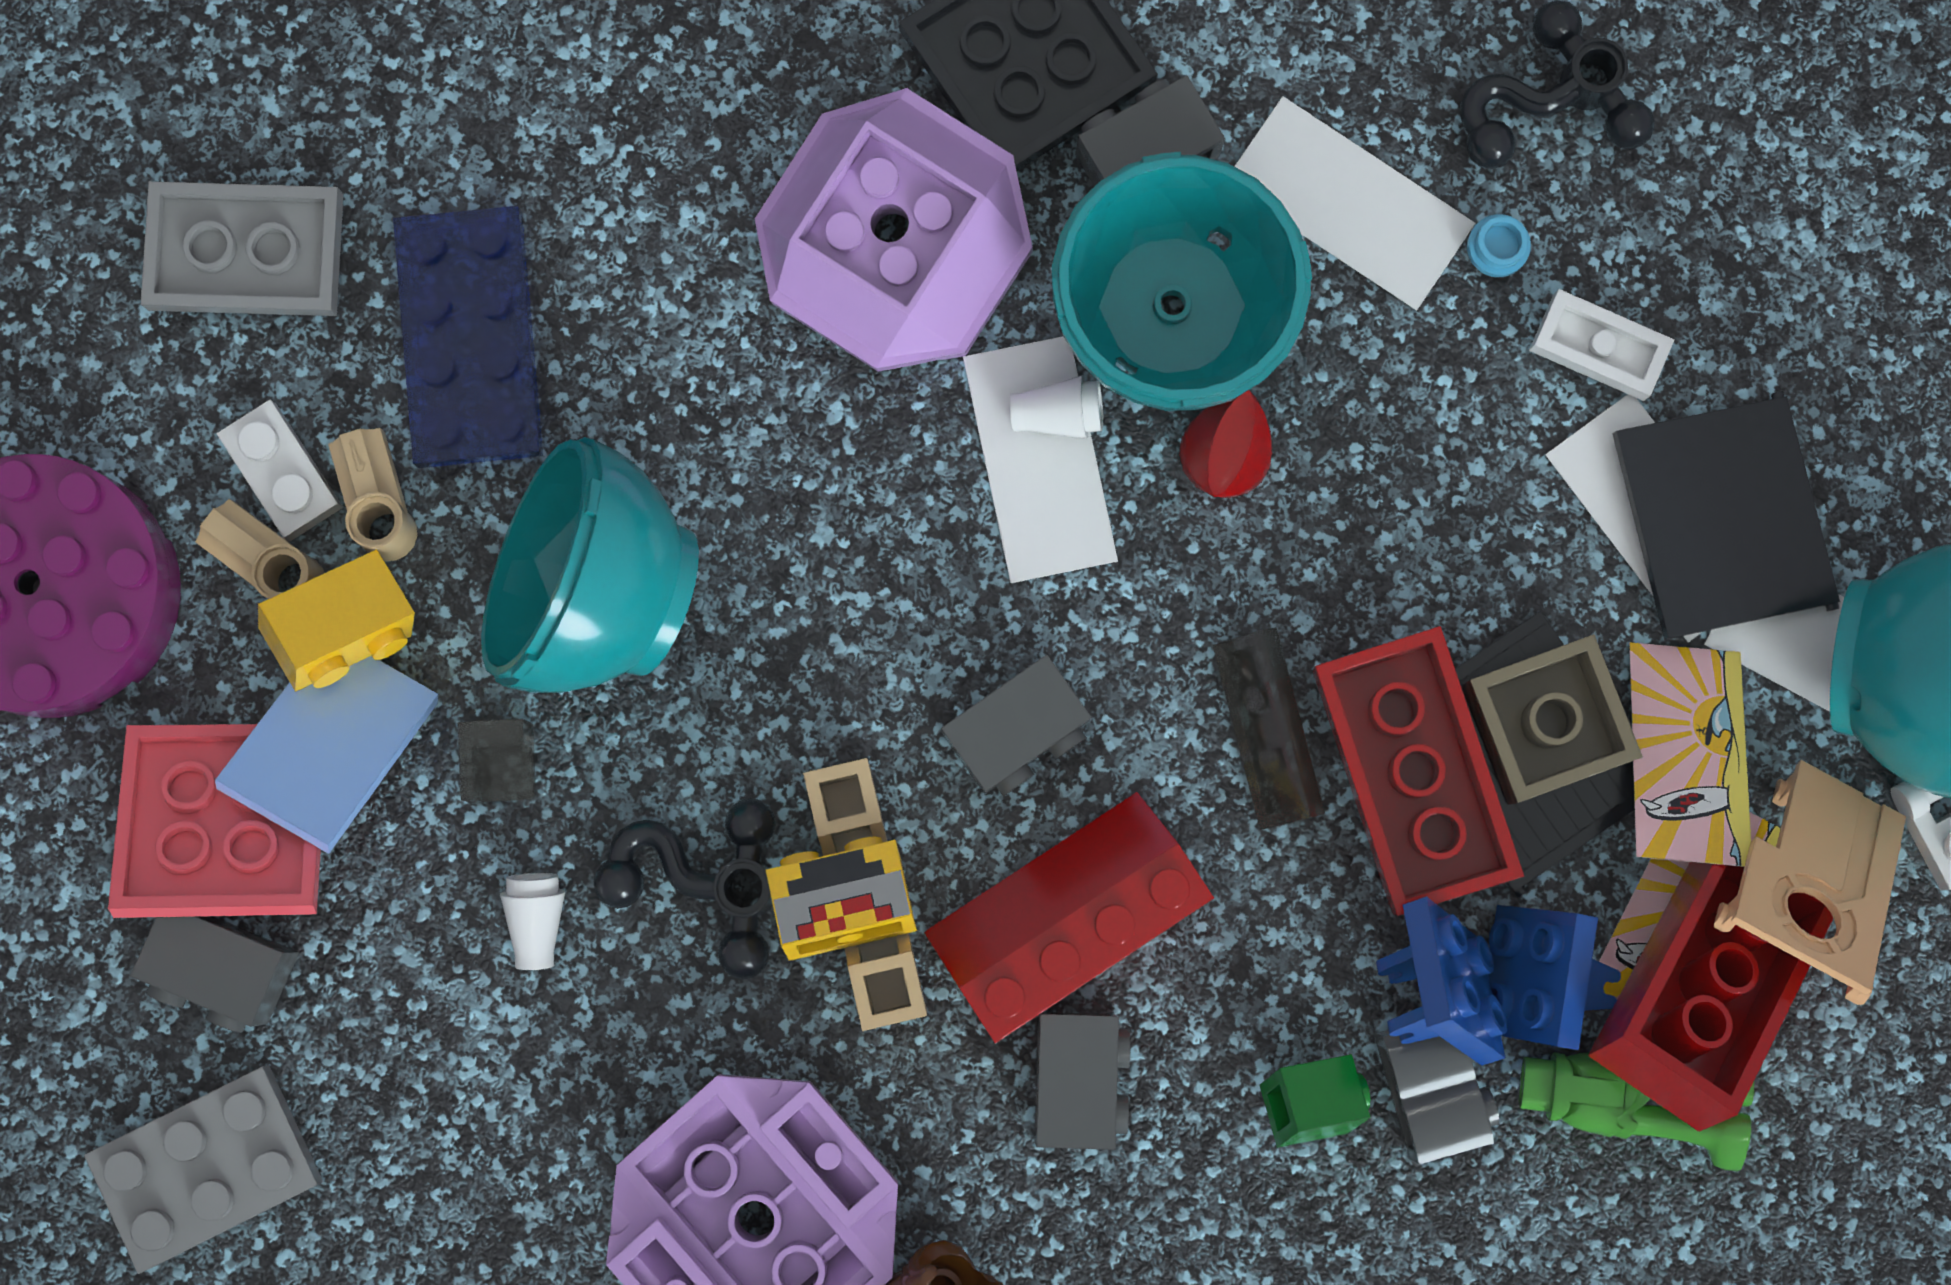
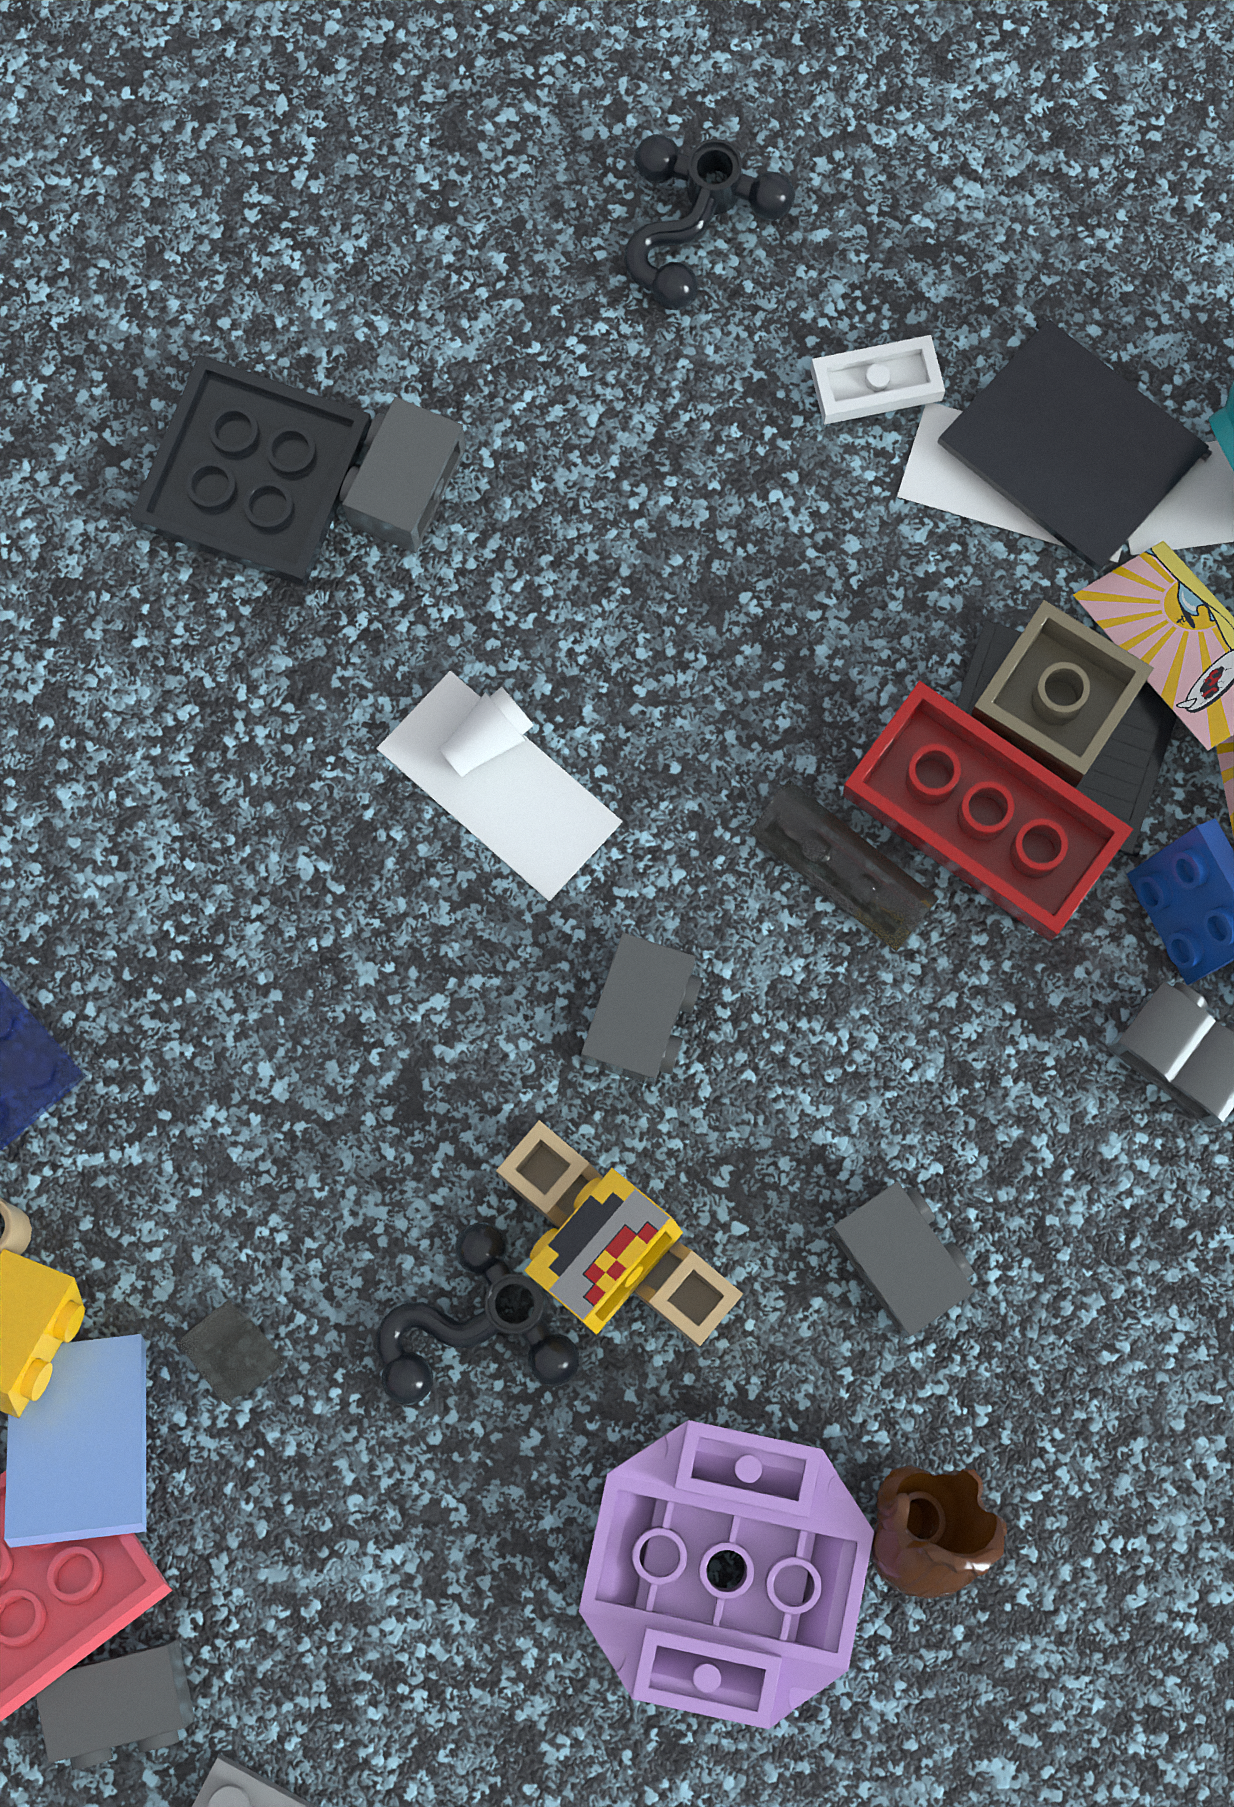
camera: 30 degrees left, 5 degrees down
teal piece [481,437,699,693] -> none
white cone [500,873,565,970] -> none
lavender piece [755,88,1033,372] -> none
red slope [924,792,1214,1044] -> none
teal piece [1052,152,1312,411] -> none
red piece [1179,390,1272,498] -> none
white sticker [1234,96,1476,311] -> none
green brick [1259,1054,1371,1148] -> none
blue plate [1376,896,1507,1066] -> none
medium azure plate [1467,214,1531,277] -> none

